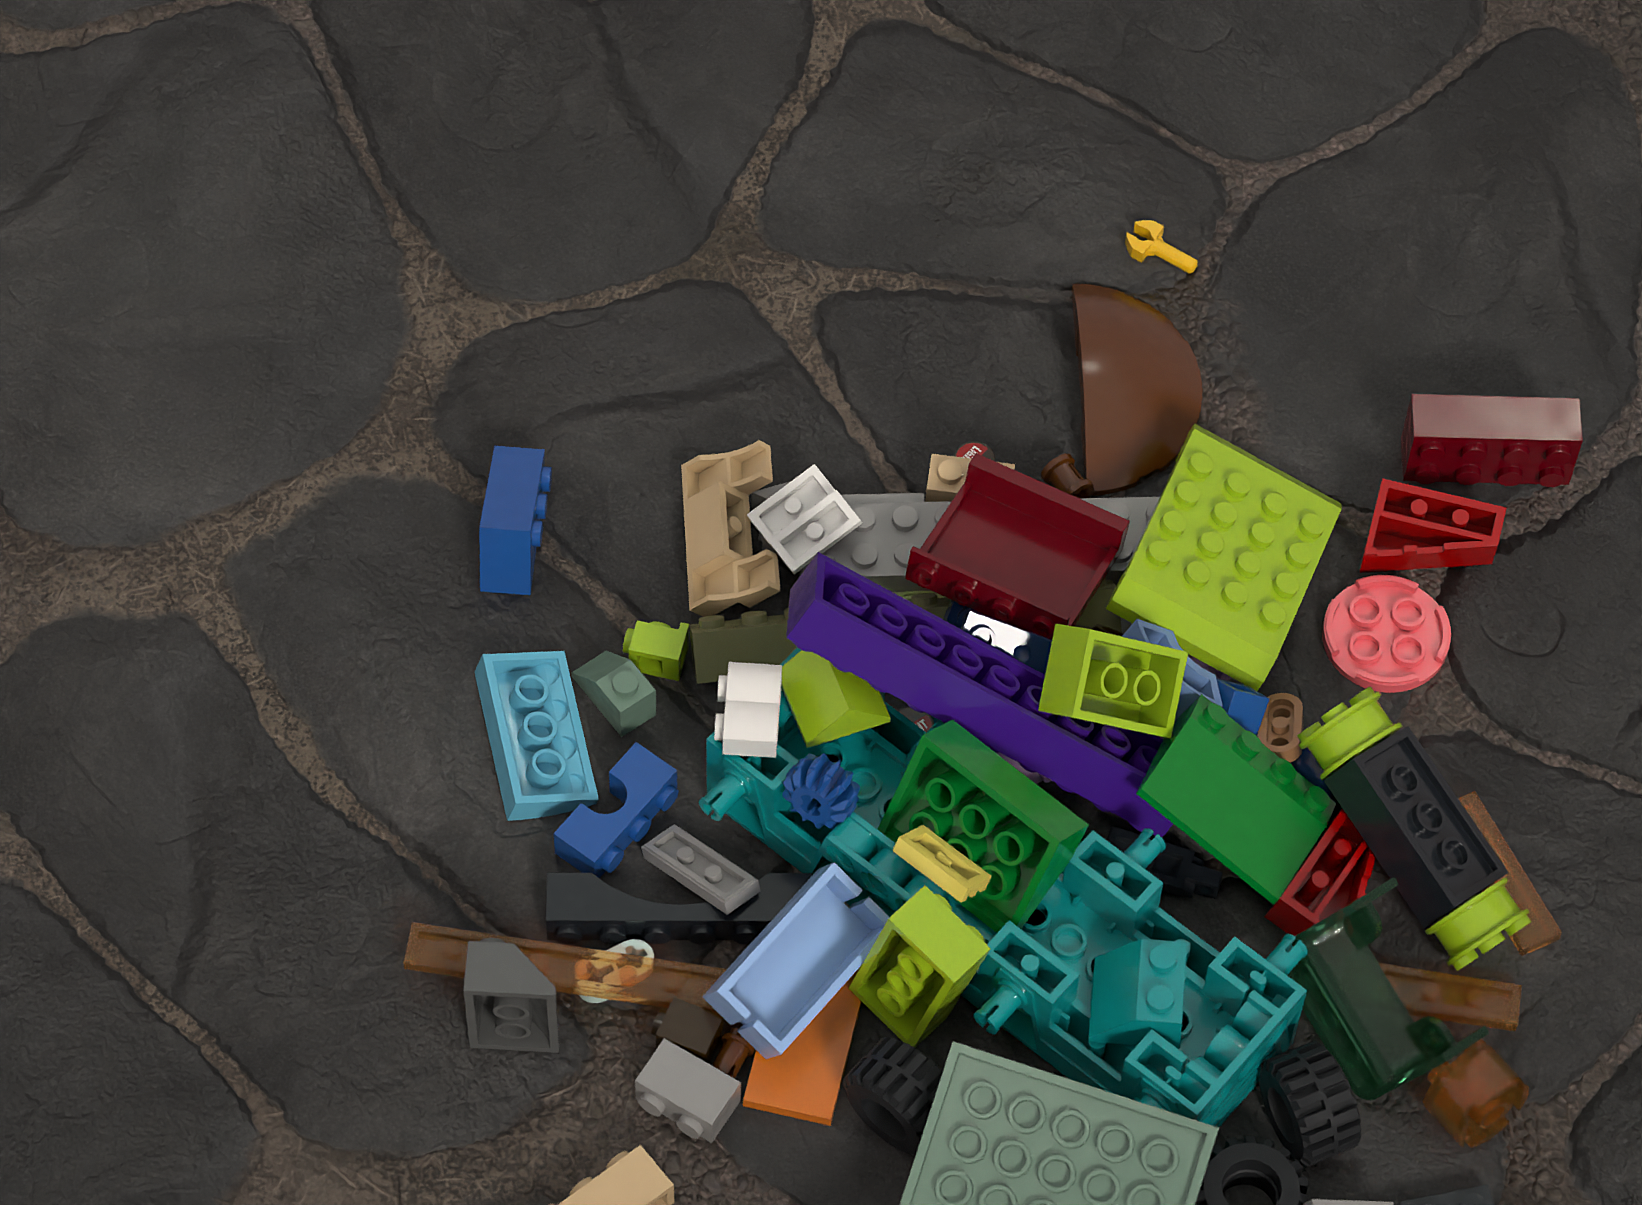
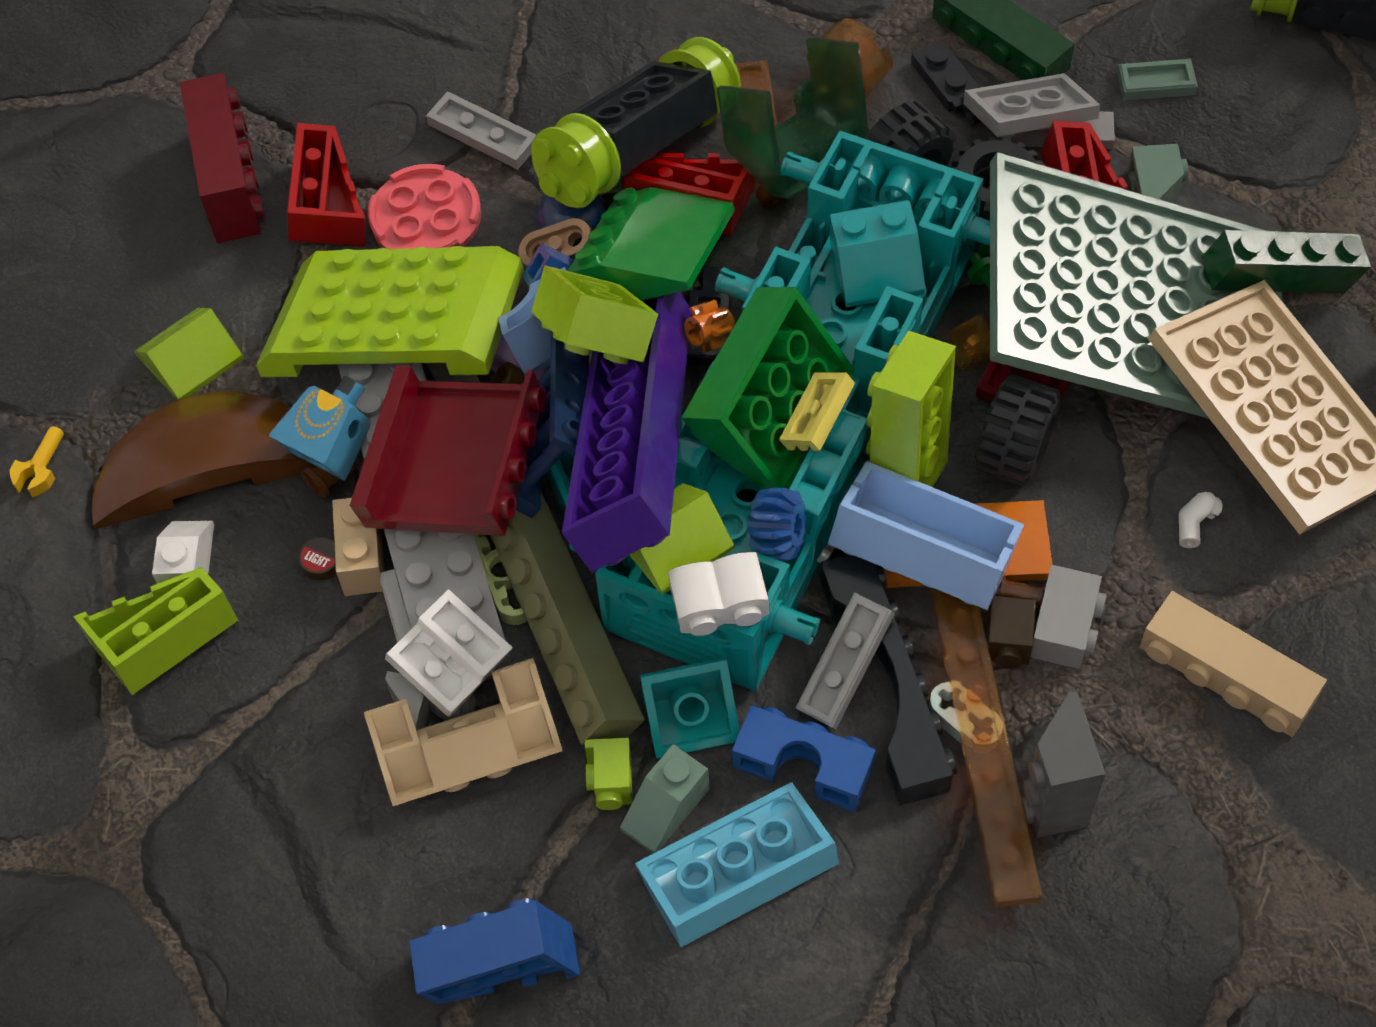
camera: 100 degrees left, 0 degrees up
none -> lime wedge [73,567,238,695]
none -> lime slope [134,308,244,400]
none -> white slope [152,521,214,584]
none -> dark azure torso [269,376,370,481]
none -> light grey plate [426,91,536,170]
none -> teal slope [640,657,740,759]
none -> orange gear [684,300,735,353]

